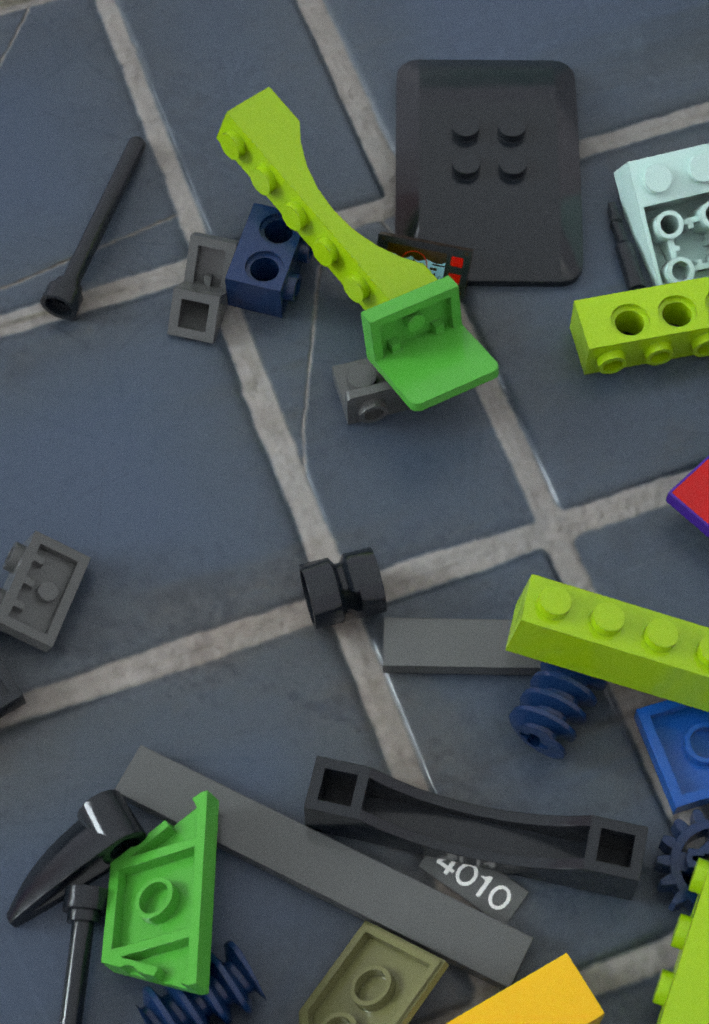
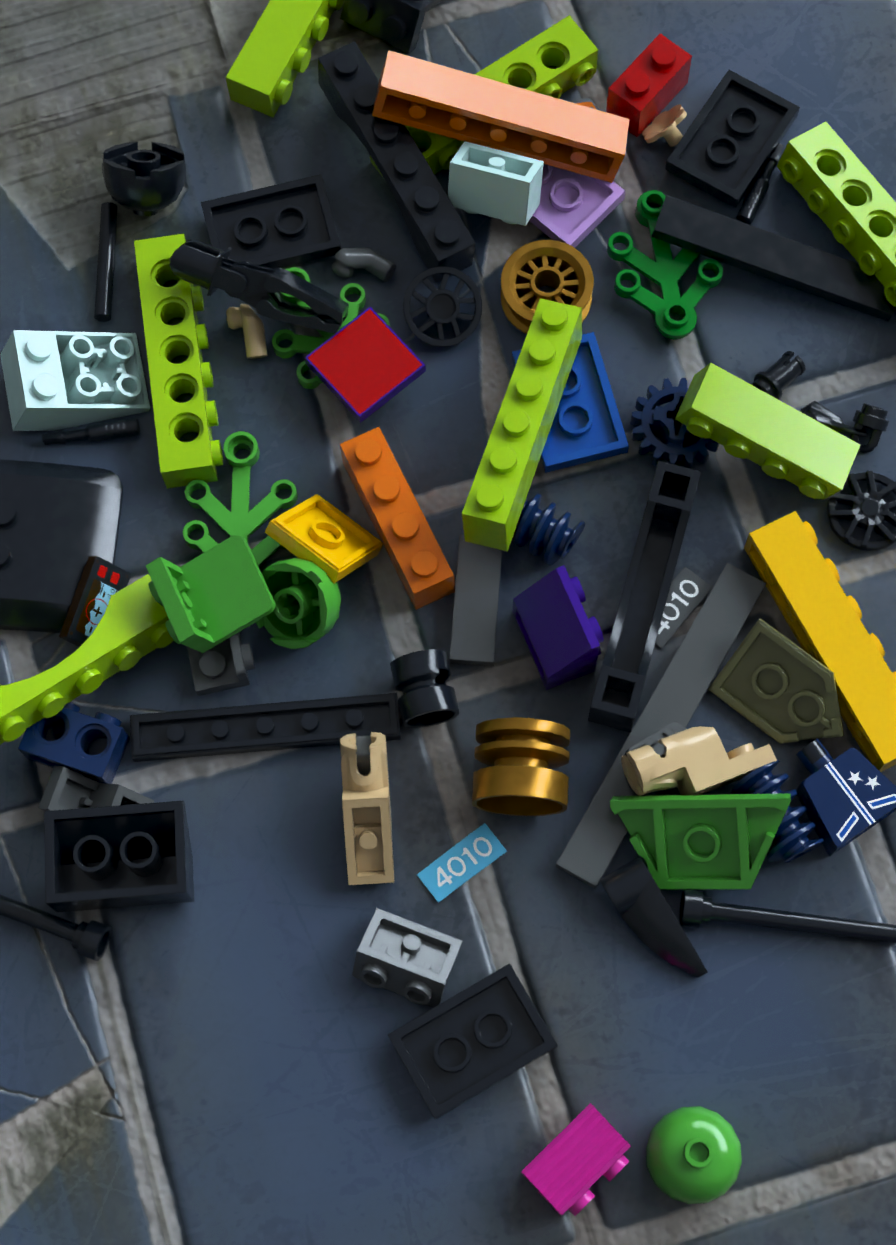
camera: 85 degrees left, 10 degrees up
none -> black slope [44,801,194,912]
none -> black tile [130,693,401,762]
none -> bright green plant [183,431,298,567]
none -> bright green cylinder [256,557,341,649]
none -> yellow tile [264,494,383,583]
none -> orange brick [340,427,455,610]
none -> tan plate [340,732,394,885]
none -> medium azure sticker [417,823,507,903]
none -> pearl gold wheel [472,717,570,816]
none -> dark purple slope [512,565,604,690]
none -> tan plate [621,721,777,796]

